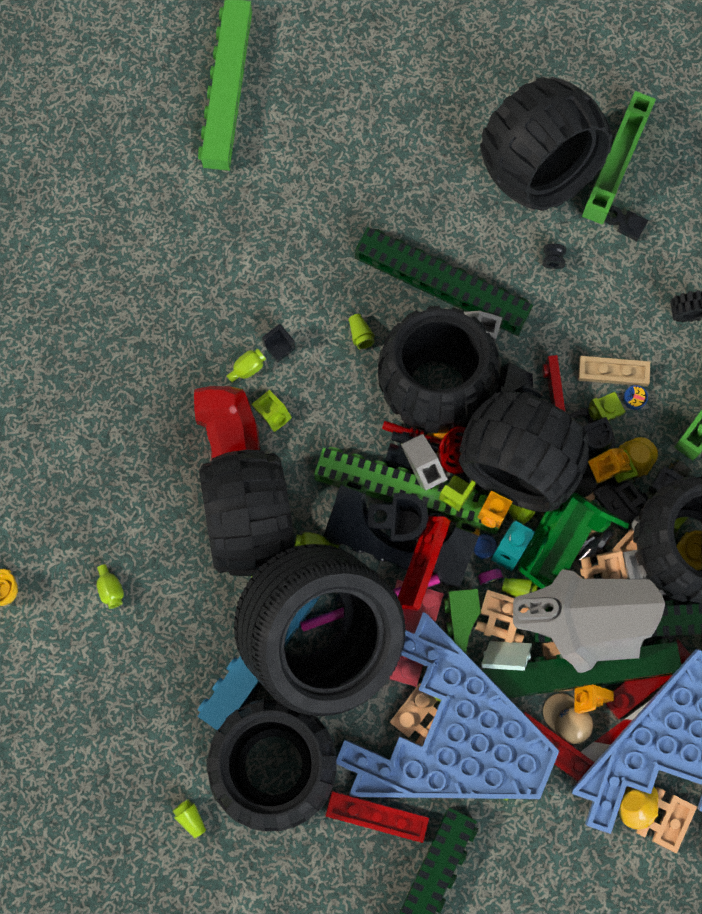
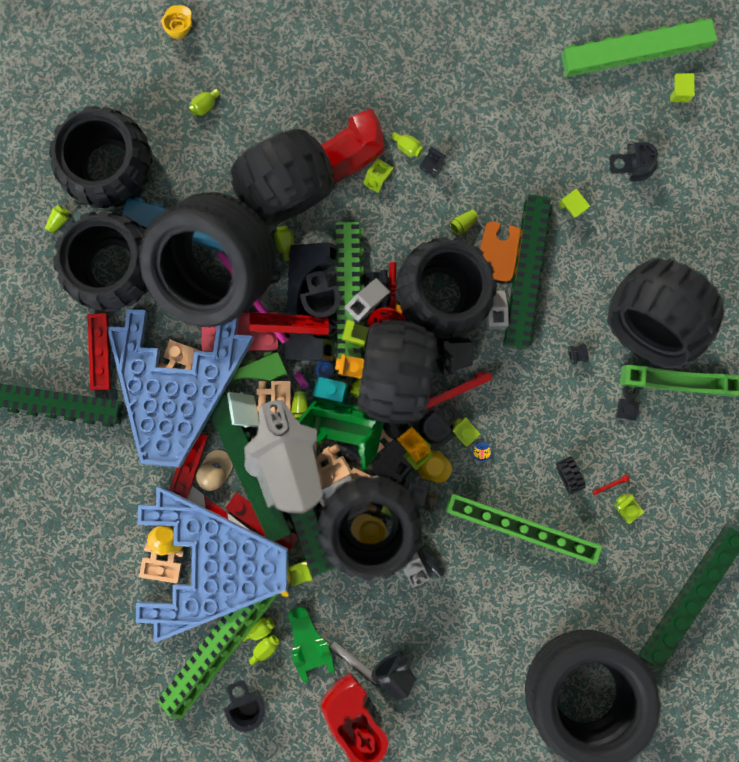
camera: 75 degrees right, 10 degrees up
light orange bracket [574,684,614,714] -> none
tan plate [578,356,650,386] -> none
none -> black tyre [49,106,153,209]
none -> orange piece [480,222,520,282]
none -> lime panel [558,189,590,218]
none -> black container [609,142,658,182]
none -> lime panel [670,73,695,102]

